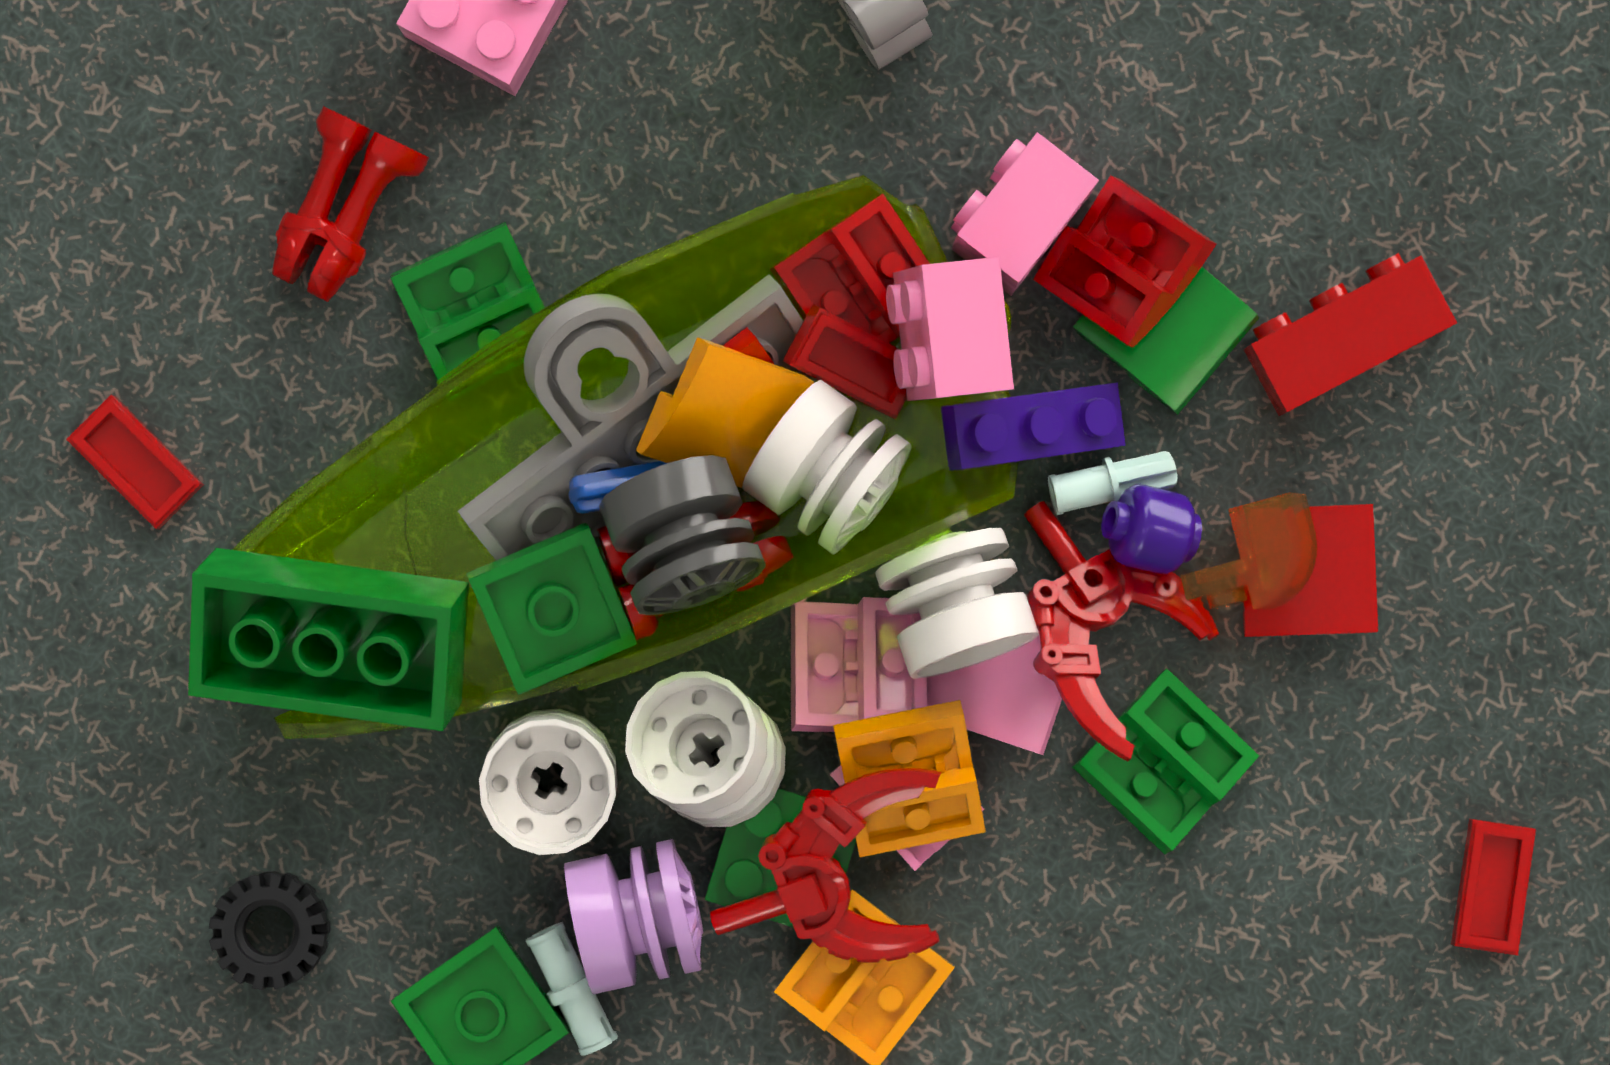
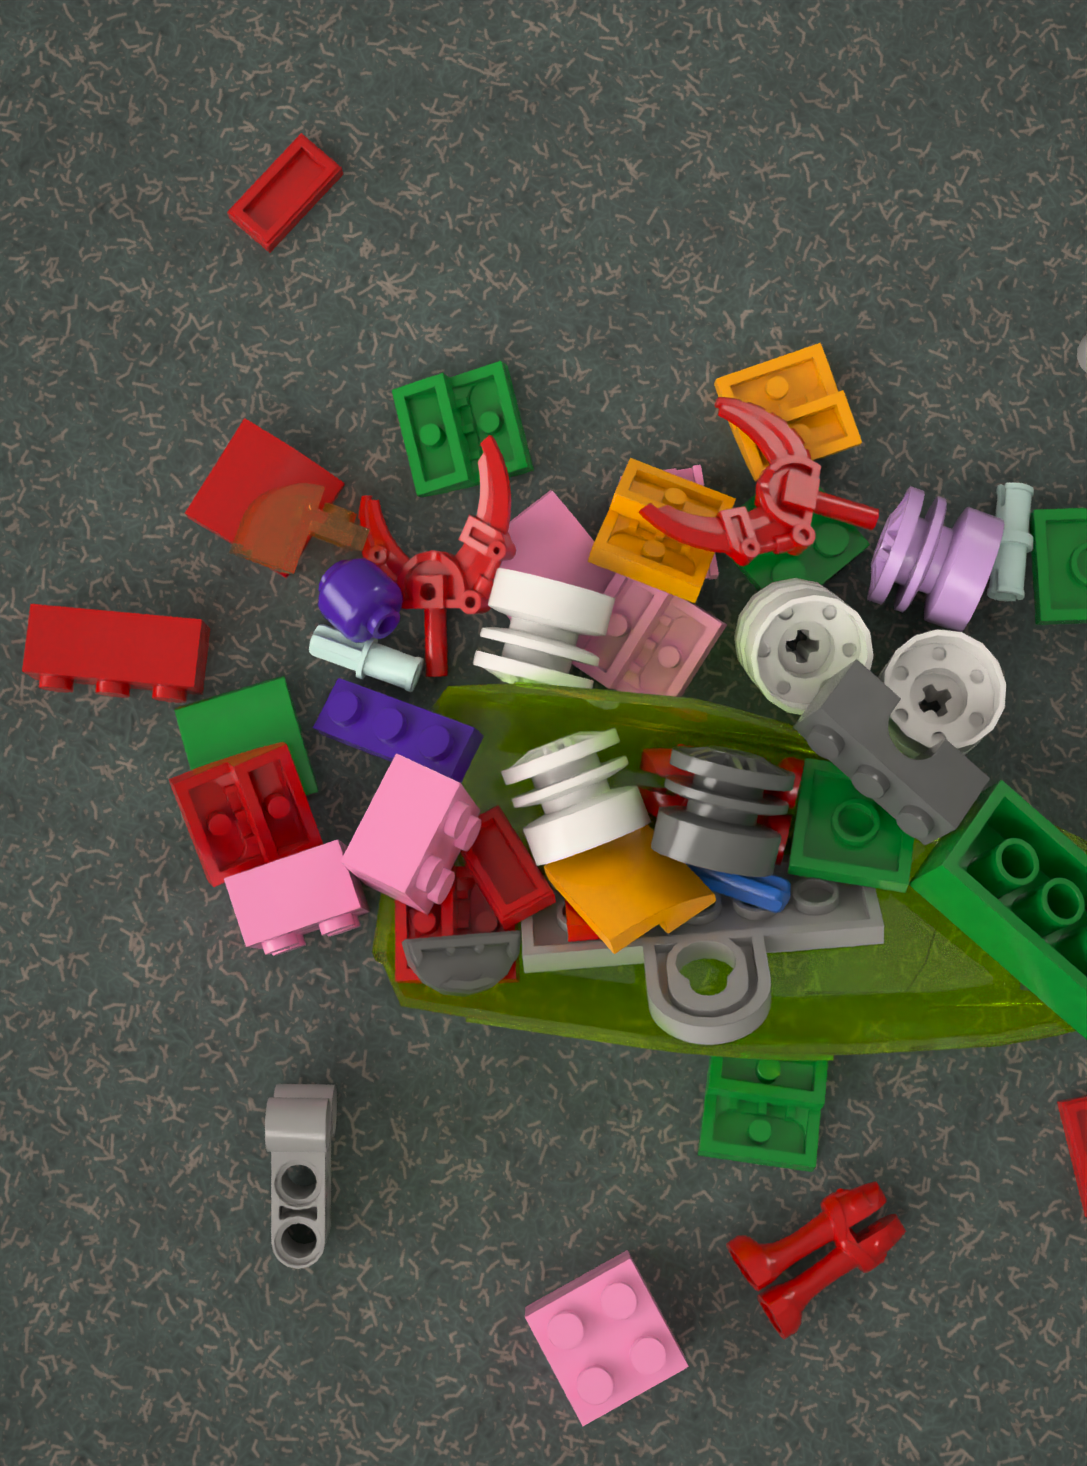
camera: 145 degrees left, 5 degrees down
none -> dark grey tile [402,930,521,997]
none -> dark grey arch [793,659,990,845]

